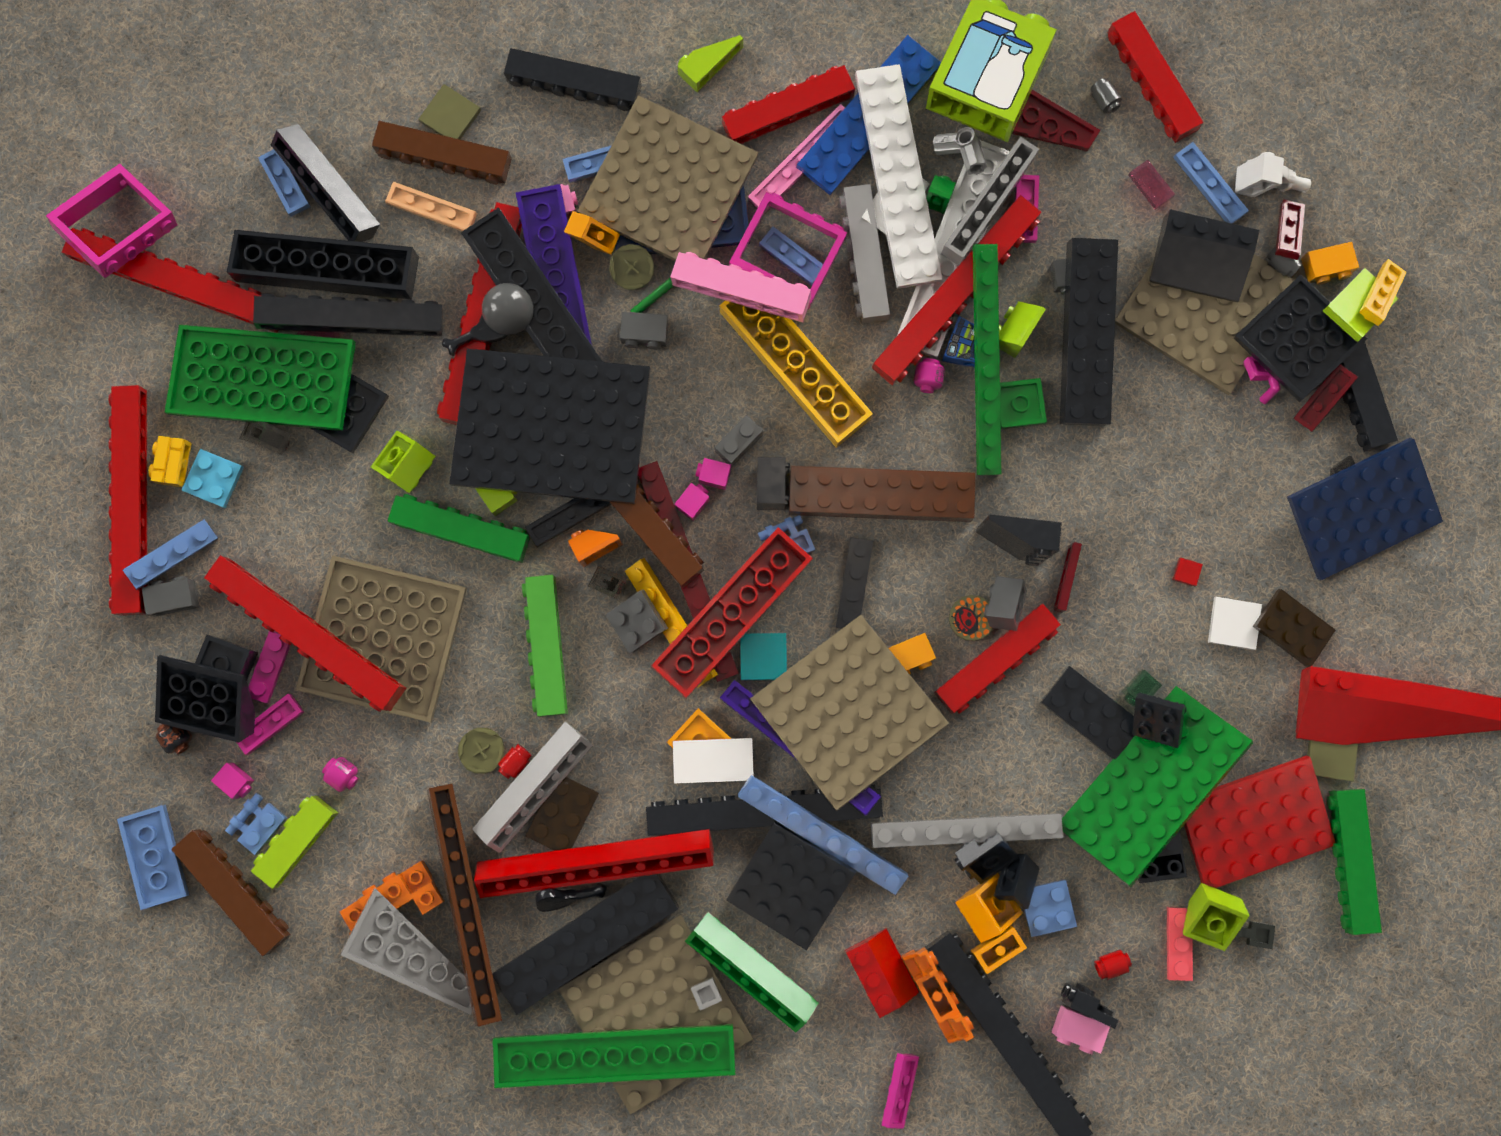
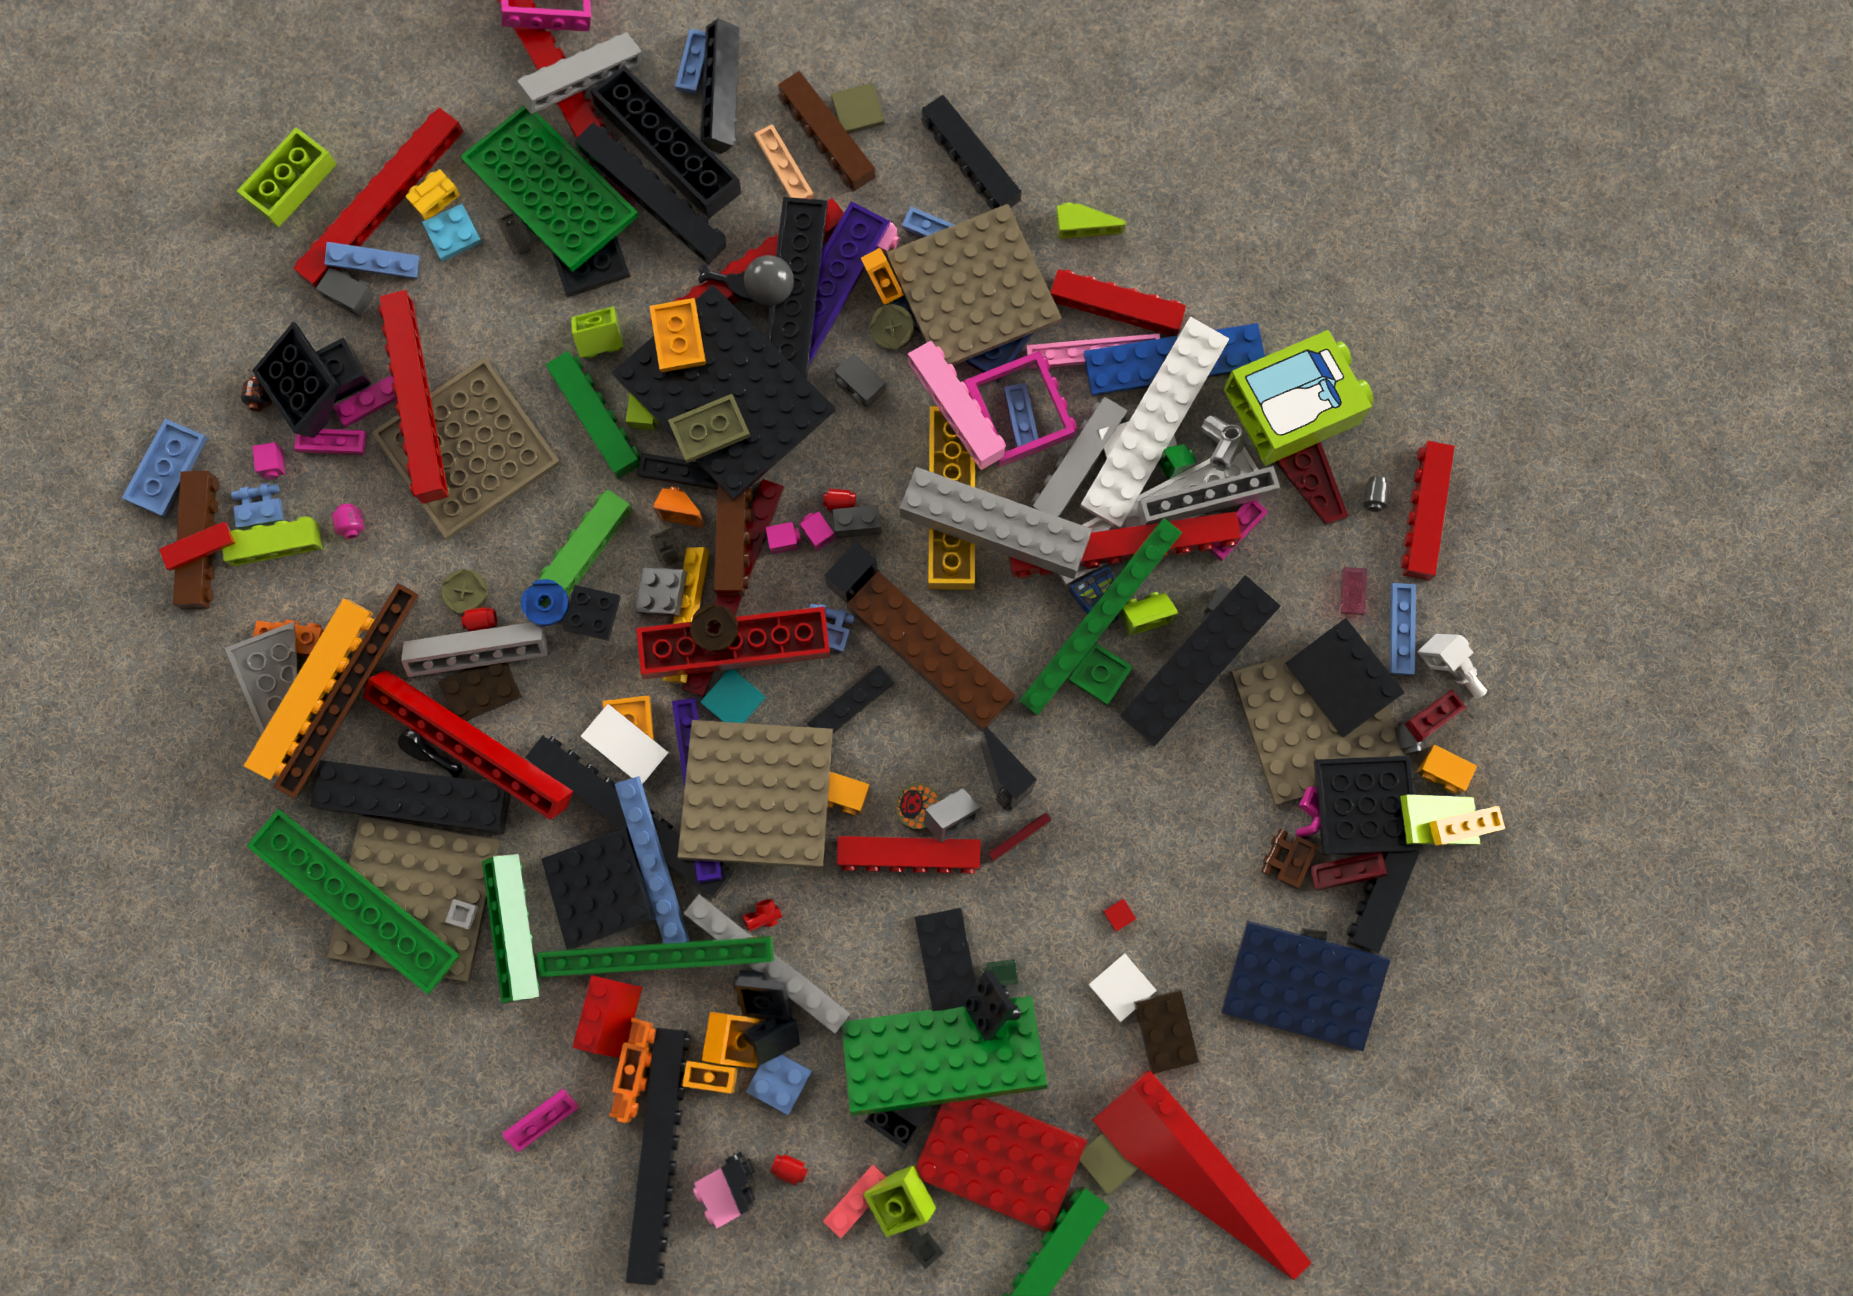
camera: 40 degrees right, 5 degrees down
green bar [630,278,673,313] -> none
dark pink head [914,358,945,393] -> none
none -> red tile [159,521,235,571]
none -> lime brick [237,127,337,228]
none -> light orange brick [244,598,375,780]
none -> light grey brick [516,32,642,114]
none -> blue plate [521,579,569,627]
none -> green plate [537,936,774,977]
none -> black plate [562,585,621,641]
none -> light orange plate [649,298,706,373]
none -> olive plate [668,394,751,463]
none -> dark brown plate [690,604,738,653]
none -> red plate [742,899,782,932]
none -> red brick [823,488,856,511]
none -> light grey brick [900,467,1092,579]
none -> reddish brown plate [1261,829,1318,889]

